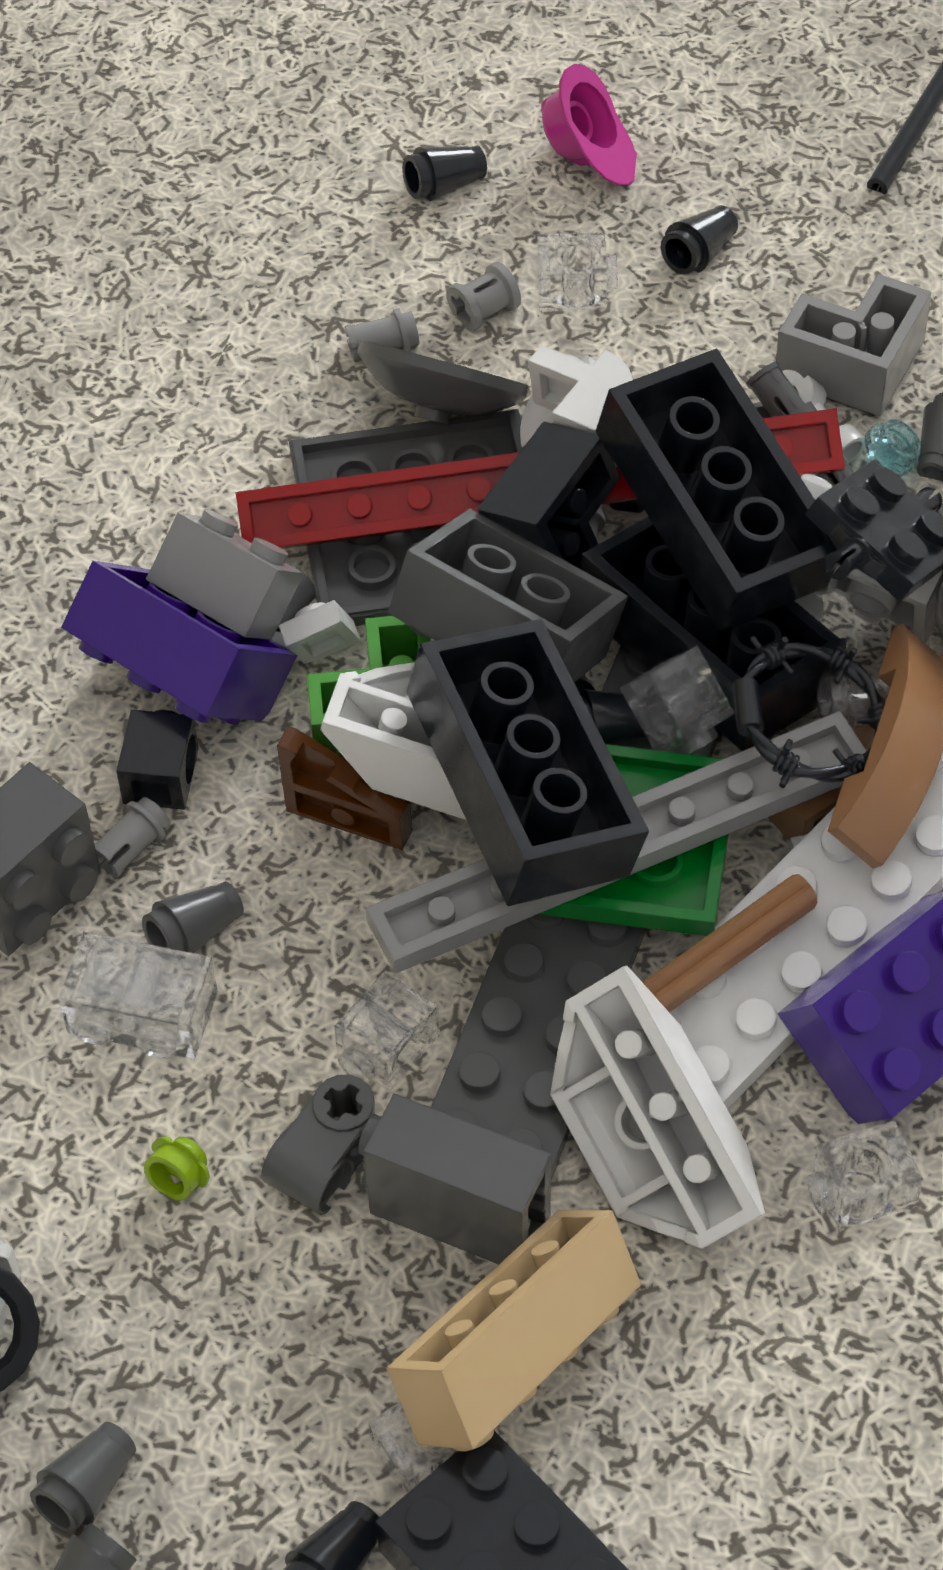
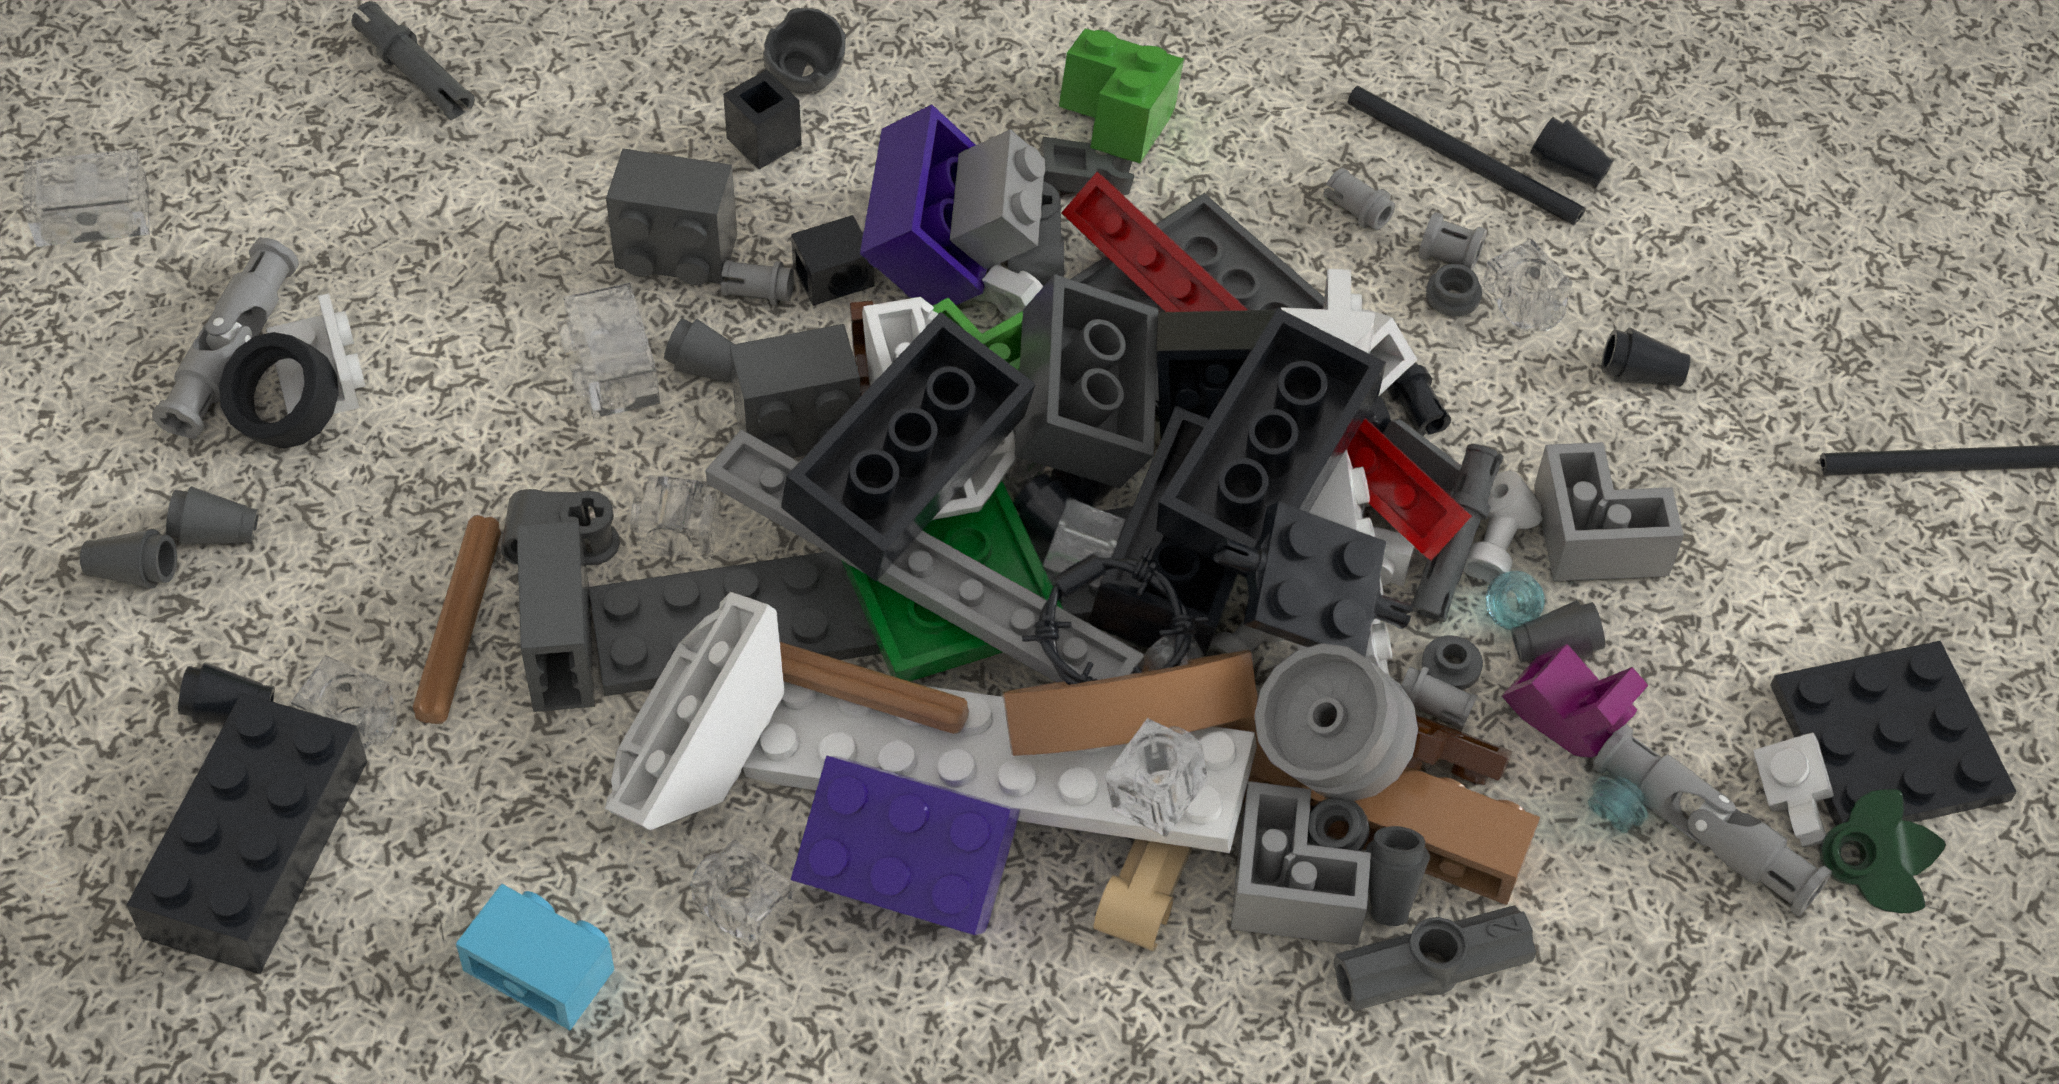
camera: 55 degrees right, 0 degrees up
lime plate [144,1136,210,1201] -> none
dark grey dish [358,340,530,425] -> none
tan brick [386,1210,641,1451] -> none
dark pink piece [541,64,637,186] -> none
none -> medium nougat axle [413,515,501,724]
none -> medium azure brick [456,884,615,1030]
none -> dark grey brick [729,324,860,459]
none -> dark grey plate [1039,136,1134,195]
none -> bright green brick [1059,28,1184,164]
none -> black piece [1348,86,1586,225]
none -> dark grey plate [1426,264,1482,316]

